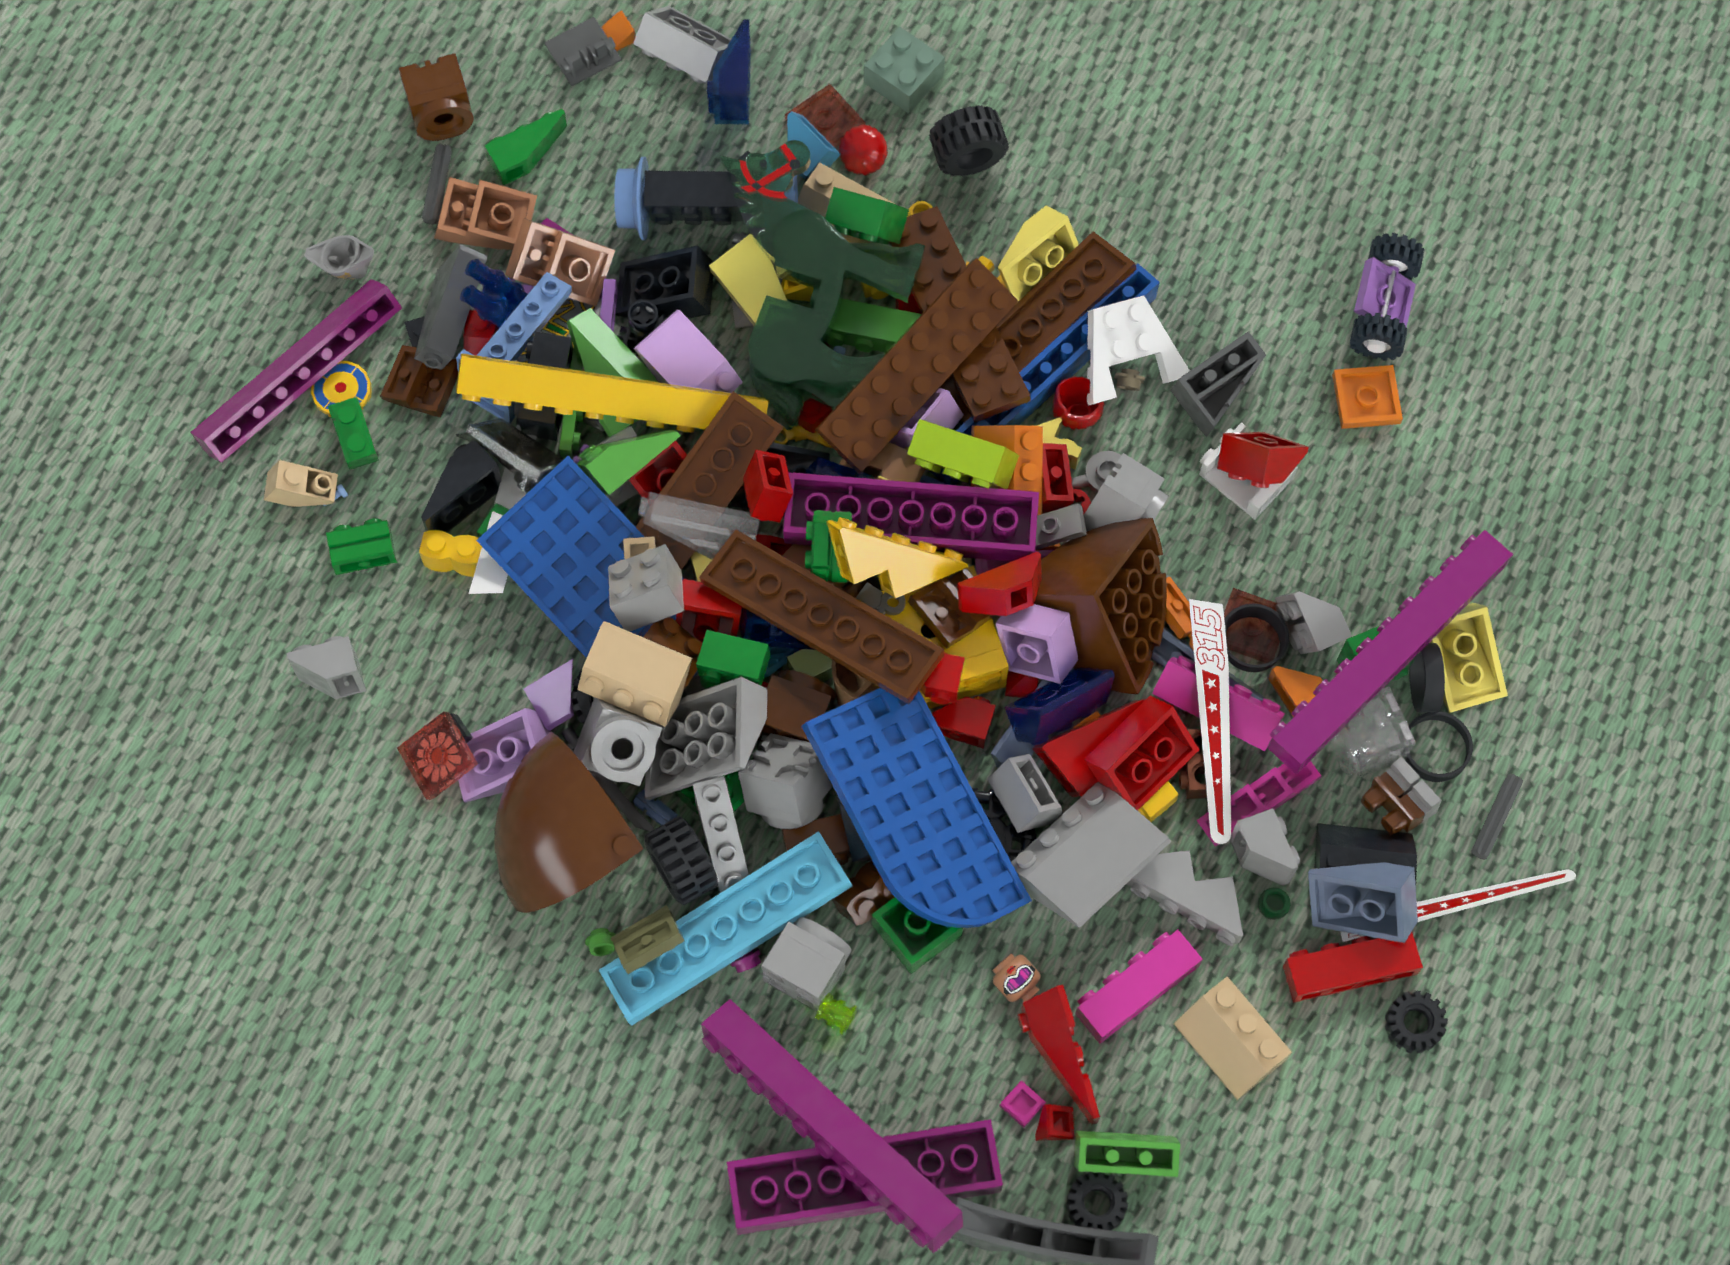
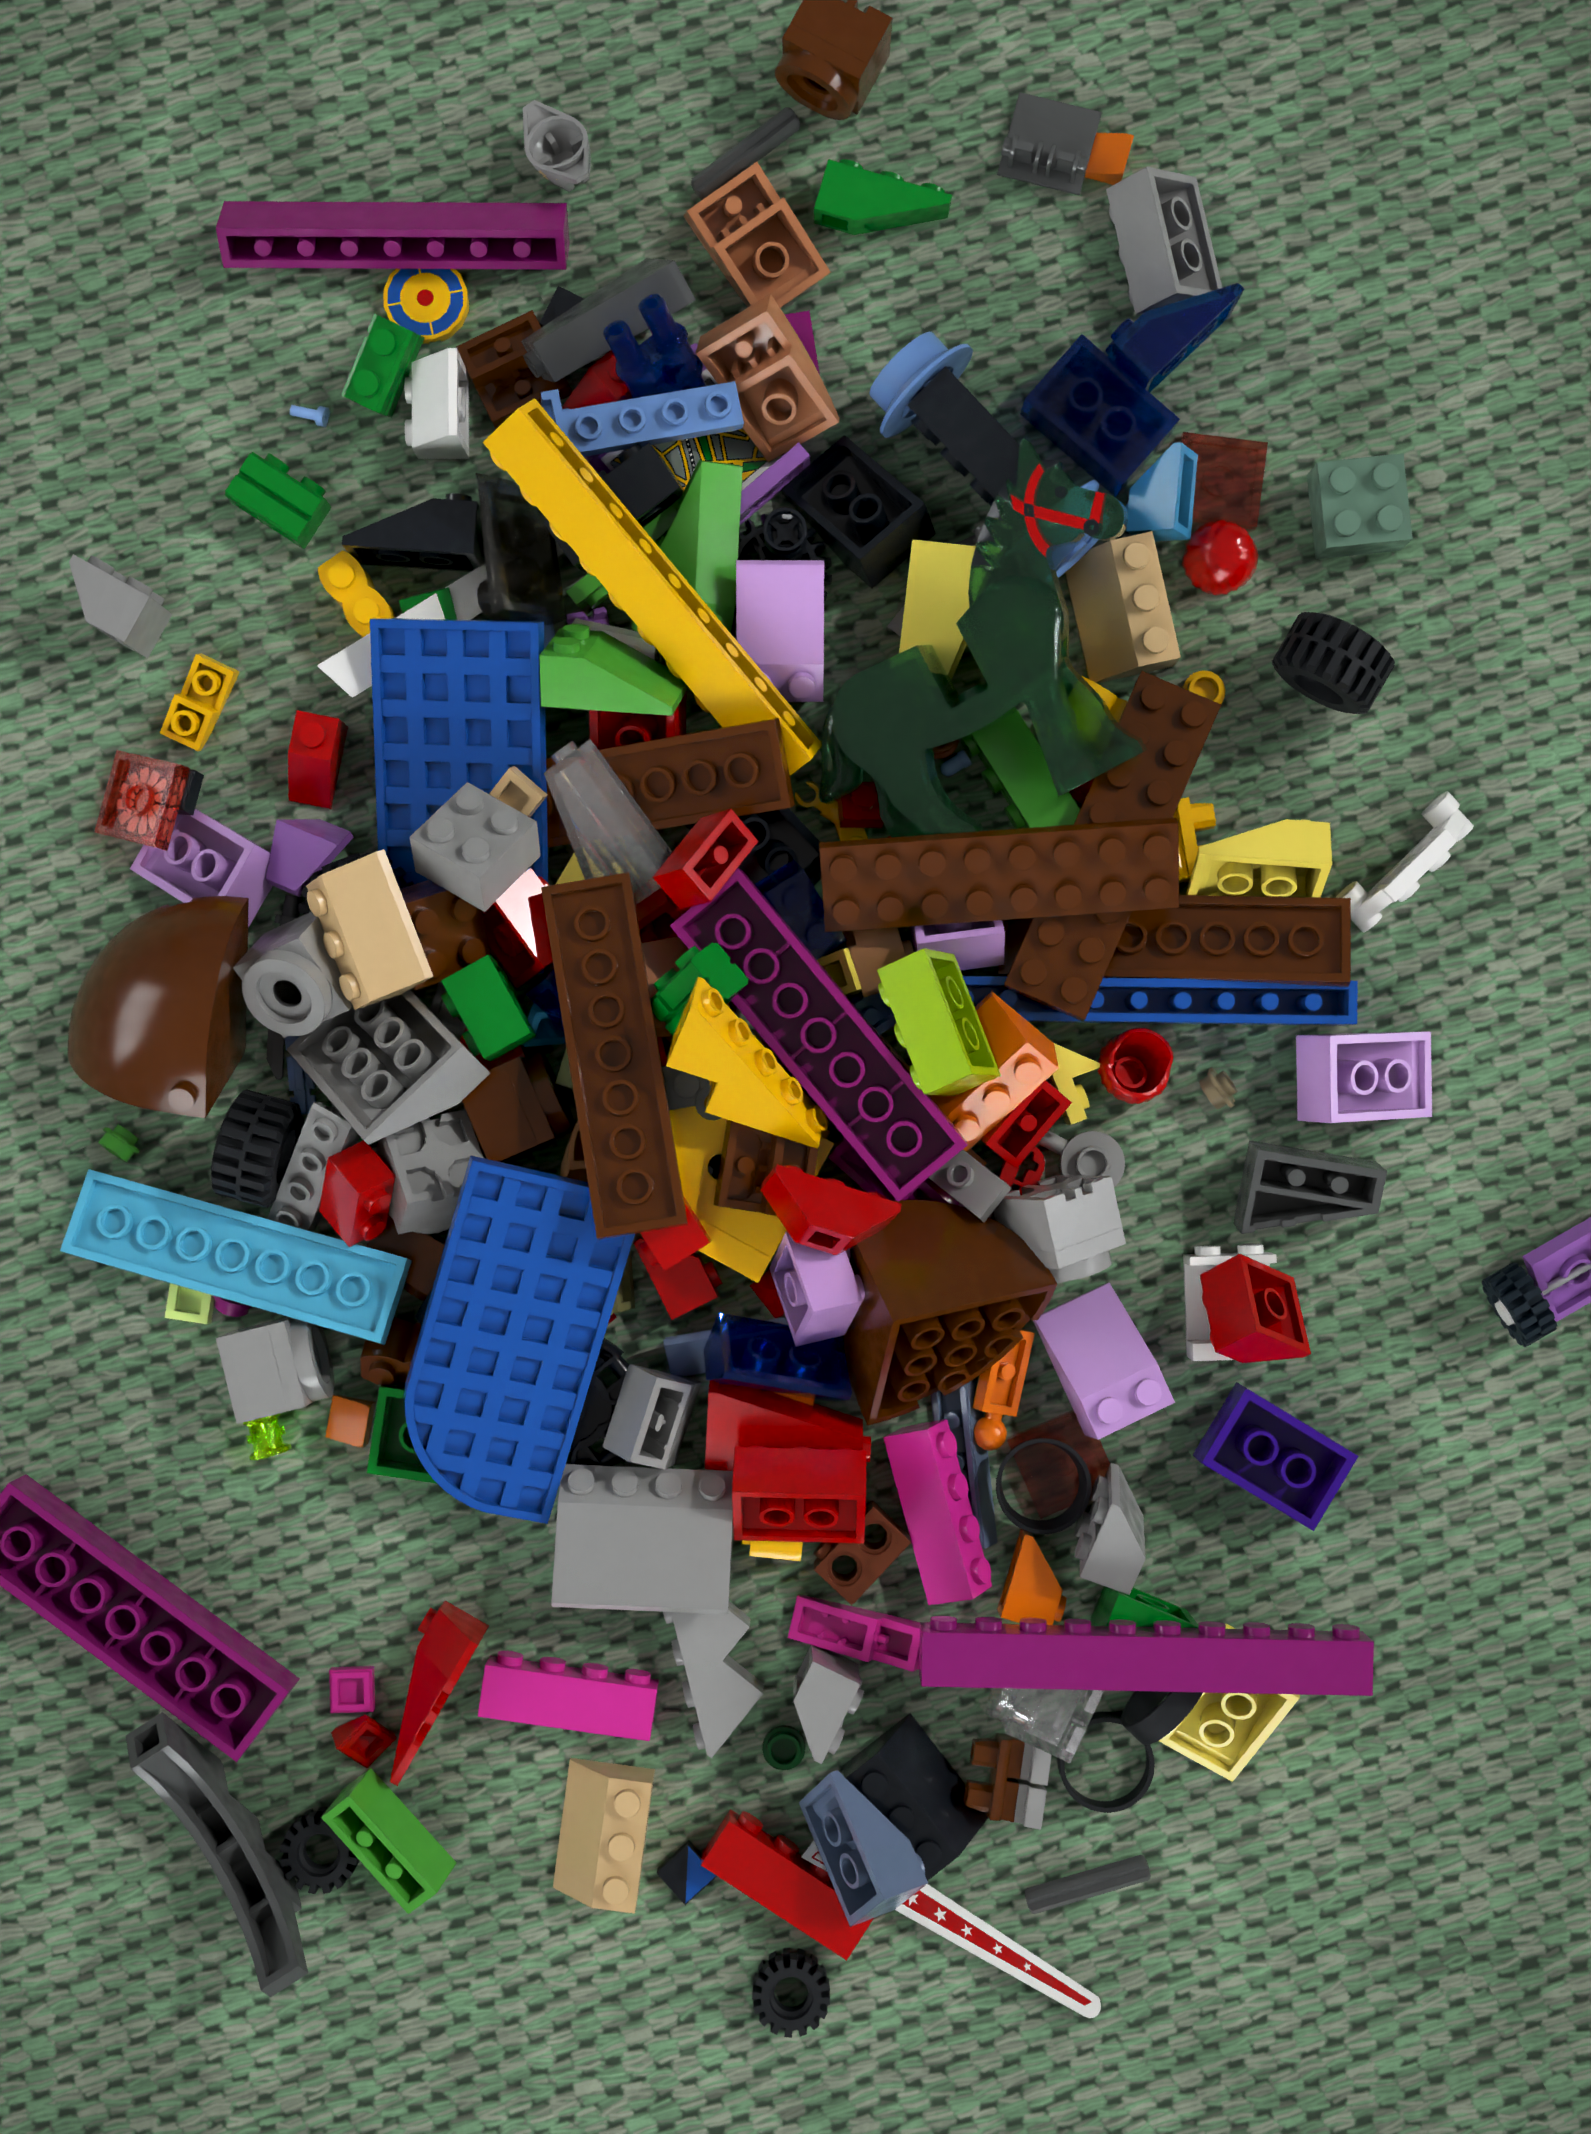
camera: 50 degrees right, 20 degrees up
tan slope [264,460,338,507] -> none
olive plate [611,905,685,974] -> none
magenta brick [701,999,963,1253] -> none
green brick [824,187,909,247] -> none
nougat head [992,953,1041,1002] -> none
white wing [1087,295,1190,405] -> none
sticker [1189,599,1231,844] -> none
orange plate [1332,365,1403,429] -> none
none -> yellow slope [160,653,240,751]
none -> yellowish green plate [165,1283,215,1324]
none -> red slope [288,710,348,809]
none -> red brick [319,1140,396,1247]
none -> orange slope [325,1394,376,1448]
none -> white slope [404,348,469,459]
none -> tile [657,1840,717,1905]
none -> clear blue brick [1020,334,1180,497]
none -> lavender slope [1033,1283,1175,1440]
none -> dark purple brick [1193,1382,1359,1531]
none -> lavender slope [1296,1031,1432,1123]
none -> white plate [1335,791,1474,933]

